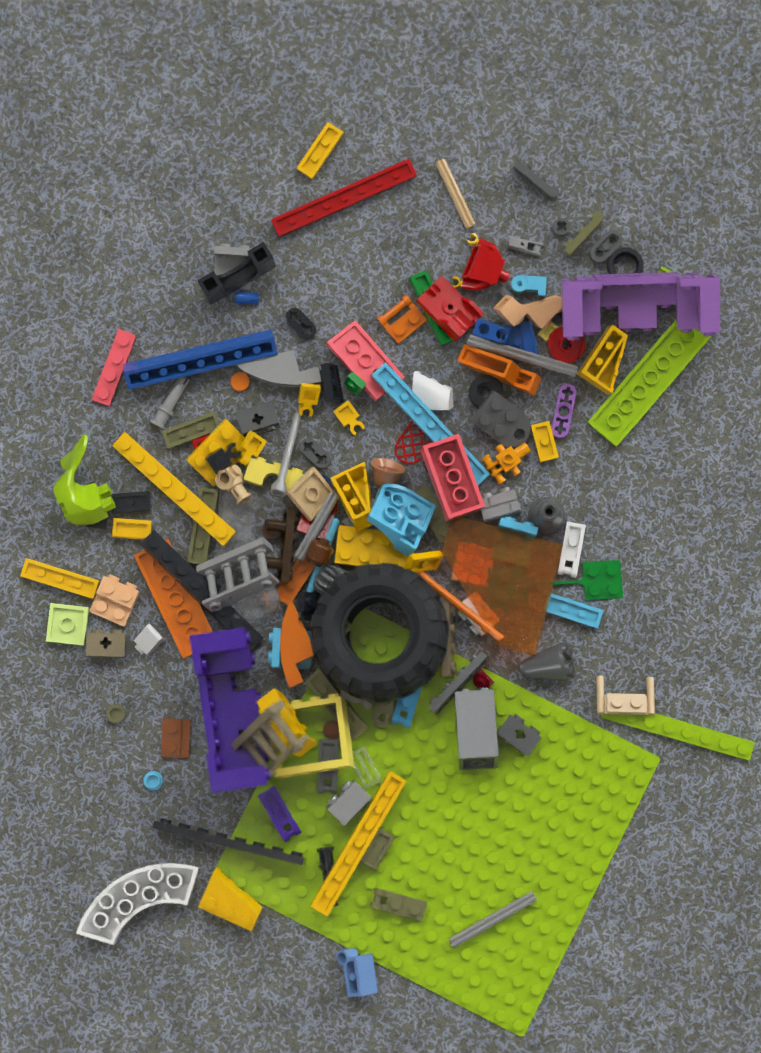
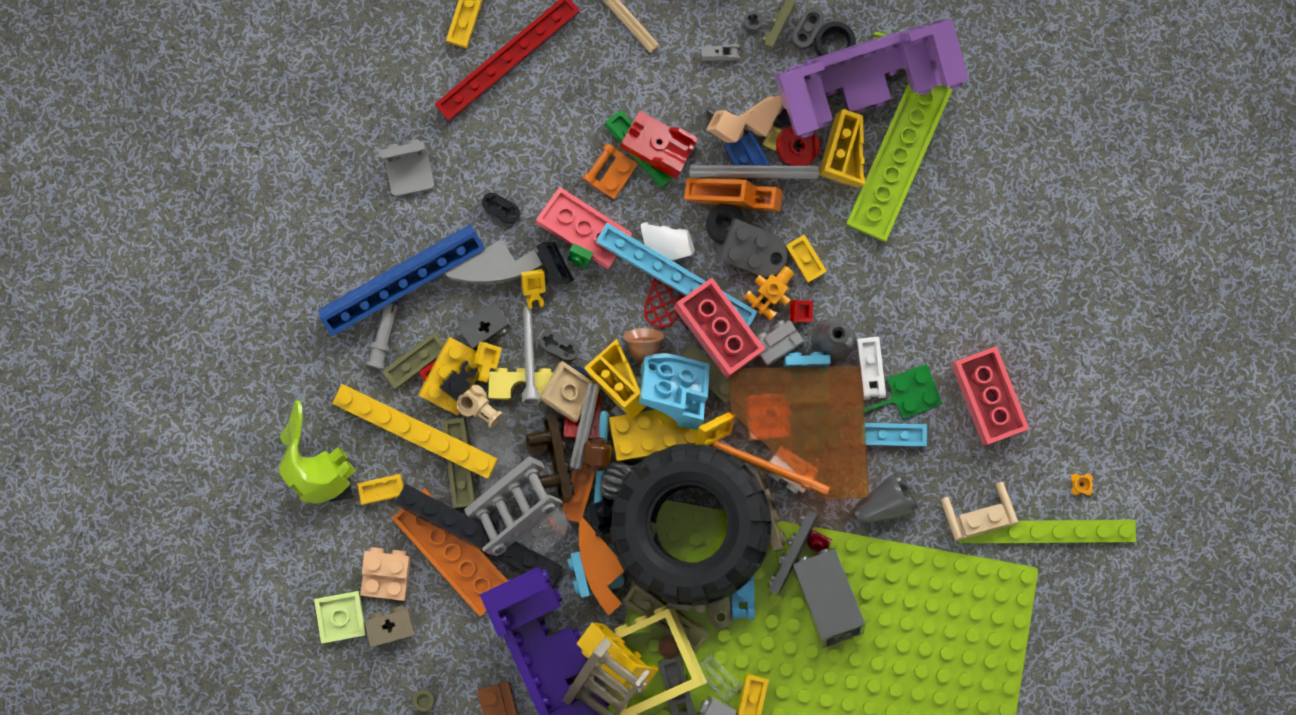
camera: 20 degrees left, 0 degrees up
yellow plate [20,558,100,599] -> none
coral plate [91,329,137,407] -> none
black plate [111,491,151,514] -> none
white slope [134,624,165,656] -> none
black arch [197,242,276,305] -> none
orange tile [231,372,250,392] -> none
blue pin [235,290,258,306] -> none
yellow plate [333,400,365,436] -> none
red torso [452,233,510,291] -> none
blue leg [473,318,512,344] -> none
dark grey brick [497,714,542,757] -> none
medium azure leg [511,275,547,299] -> none
medium lavender beam [551,384,576,439] -> none
none -> red plate [789,300,813,322]
none -> coral brick [951,346,1029,446]
none -> light orange plate [1070,473,1093,495]

